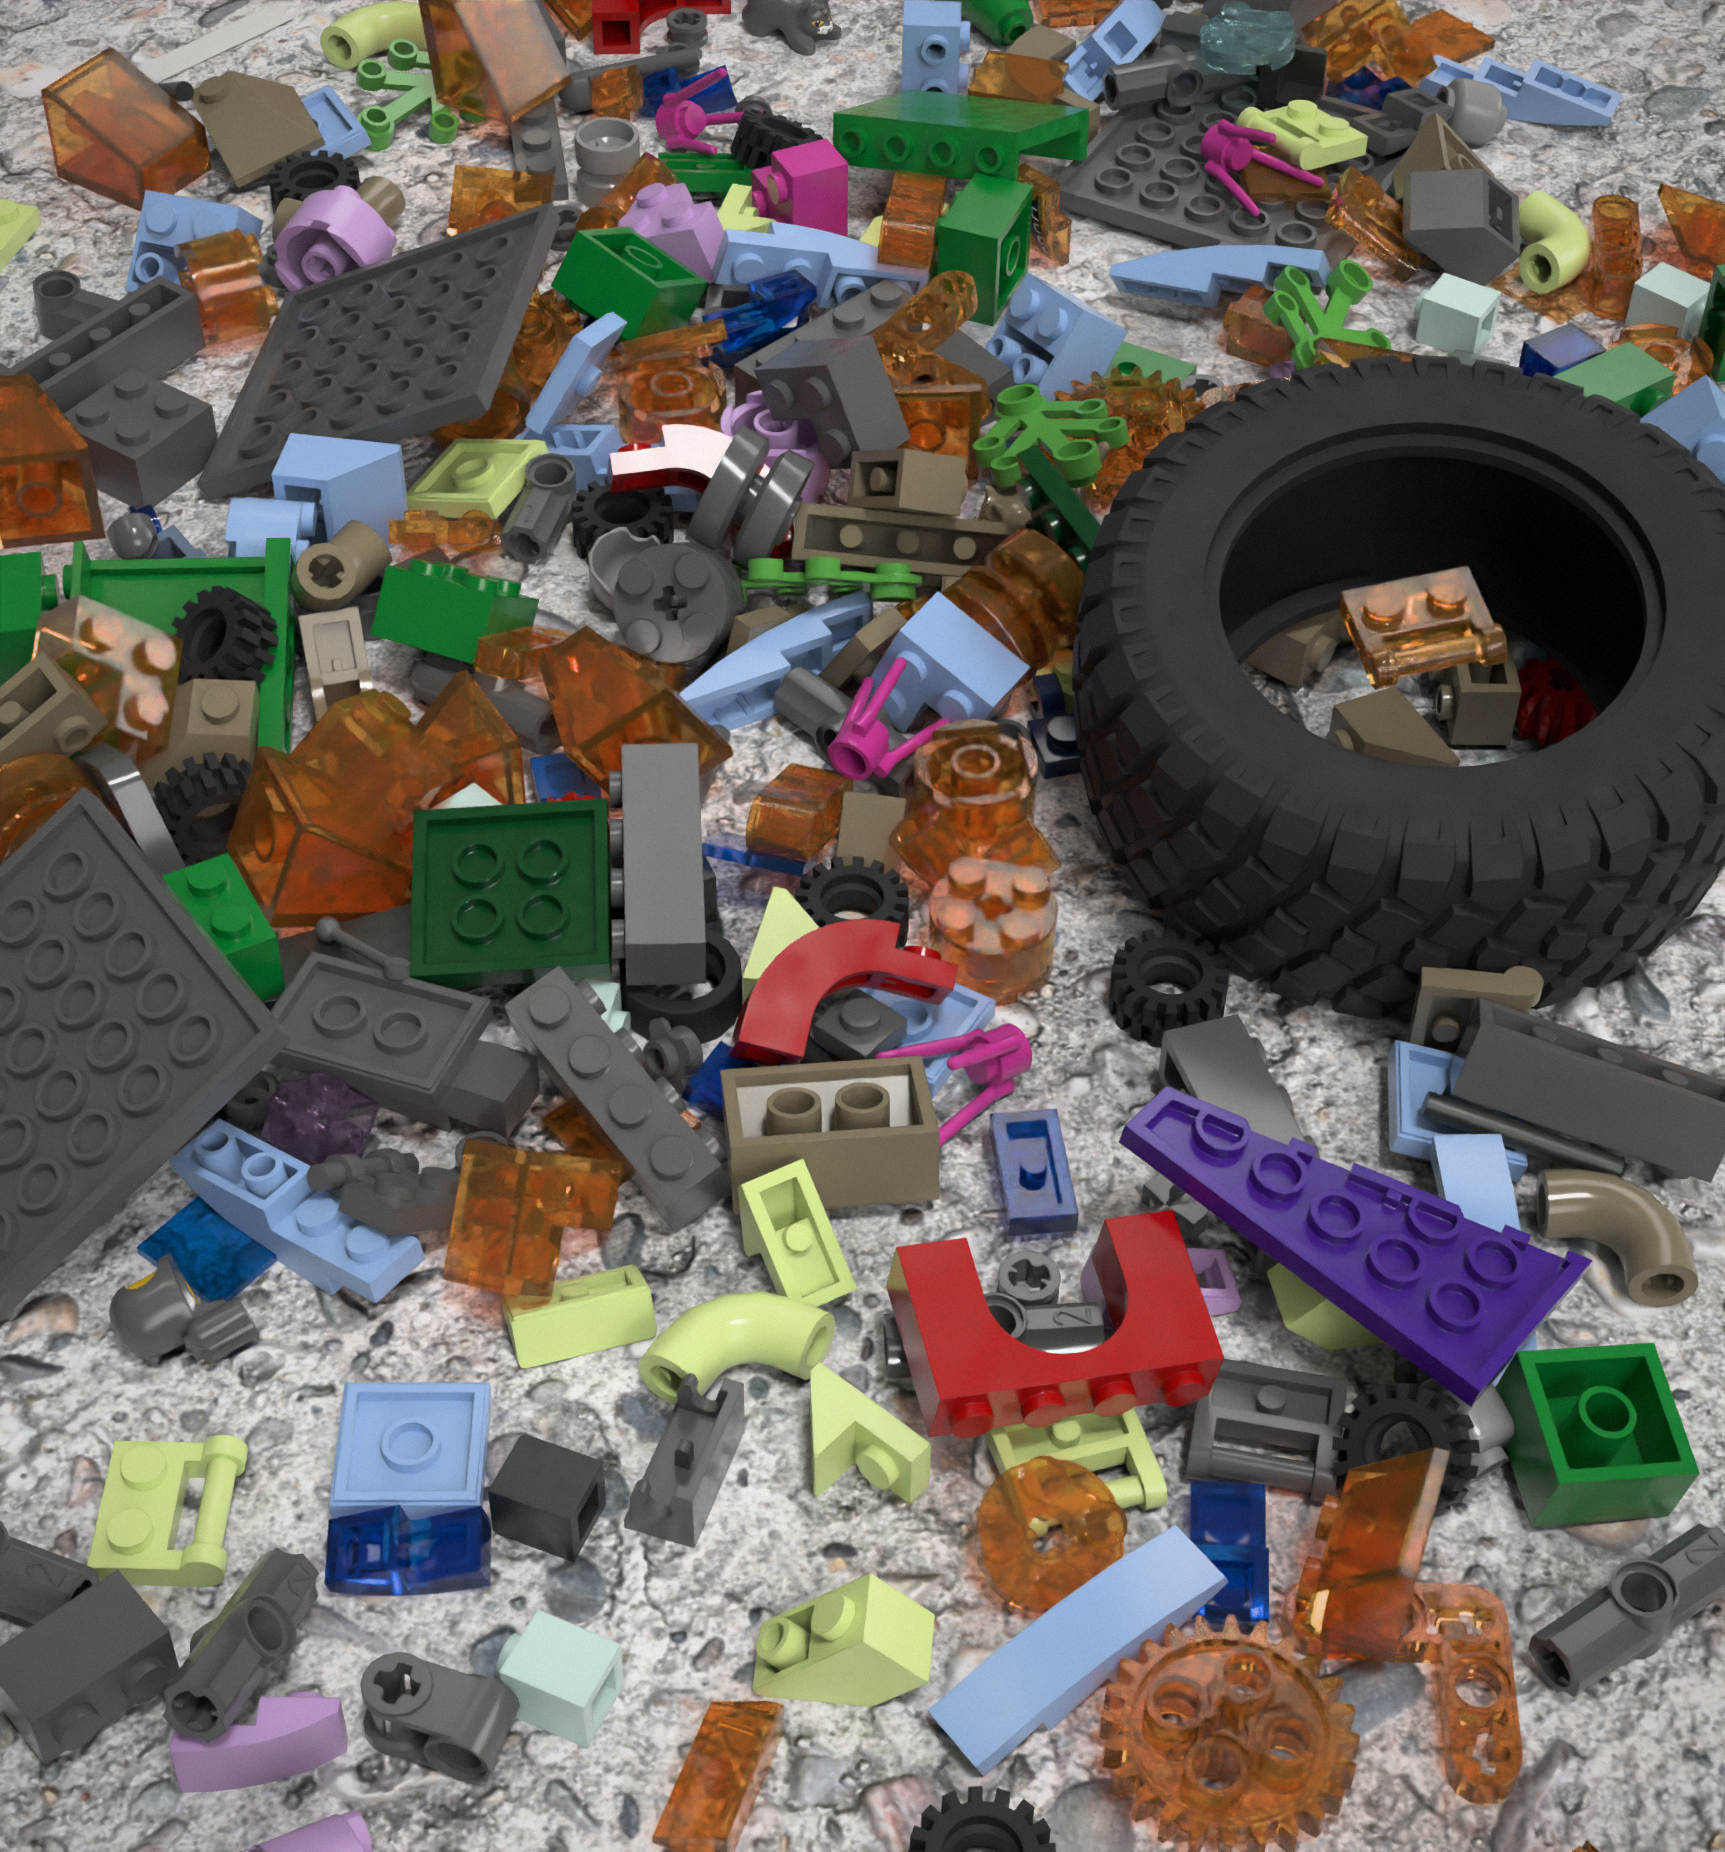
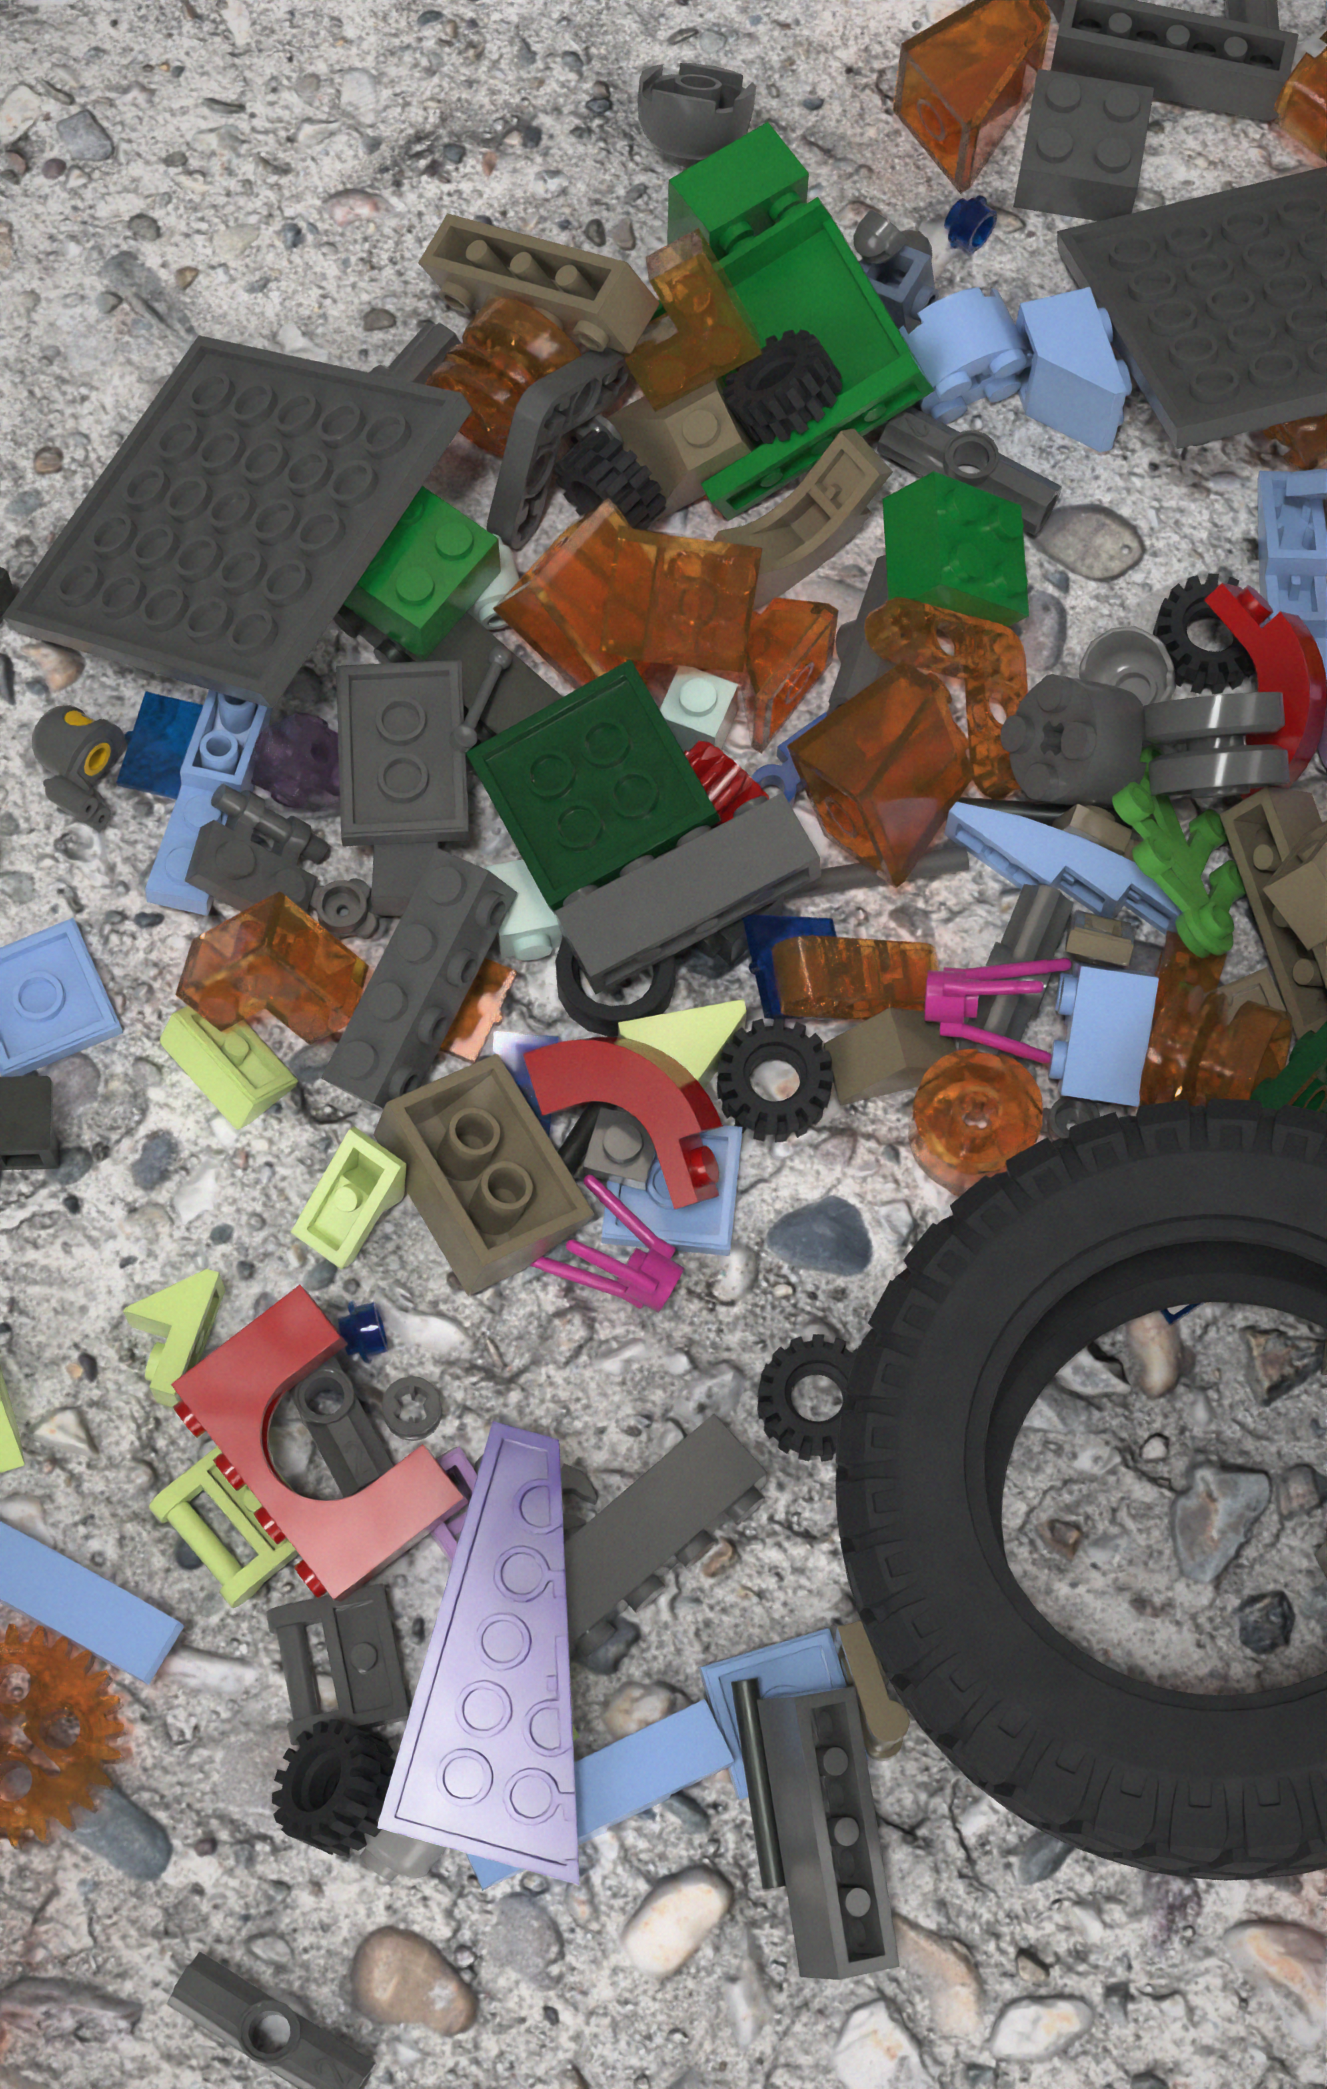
camera: 65 degrees right, 25 degrees up
dark grey plate [221,1070,291,1134] -> none
dark tan cylinder [291,520,392,614] -> none
clear orange plate [389,509,503,553] -> none
yellowish green plate [406,438,549,519] -> none
dark grey piece [500,453,577,565] -> none
dark grey hinge [624,1373,745,1548] -> none
yellowish green cylinder [638,1291,835,1405] -> none
dark grey plate [643,1017,703,1095] -> none
clear orange cylinder [888,804,1062,901] -> none
clear orange brick [927,857,1058,1006] -> none
clear orange plate [972,1455,1127,1613] -> none
clear blue plate [989,1108,1079,1236] -> none
clear blue slope [1188,1481,1269,1627] -> none
clear orange beam [1280,1578,1523,1805] -> none
clear orange slope [1295,1447,1450,1663] -> none
dark tan slope [1326,686,1460,767] -> none
clear orange plate [1339,566,1508,690] -> none
green brick [1495,1343,1700,1527] -> none
dark tan cylinder [1535,1169,1698,1308] -> none

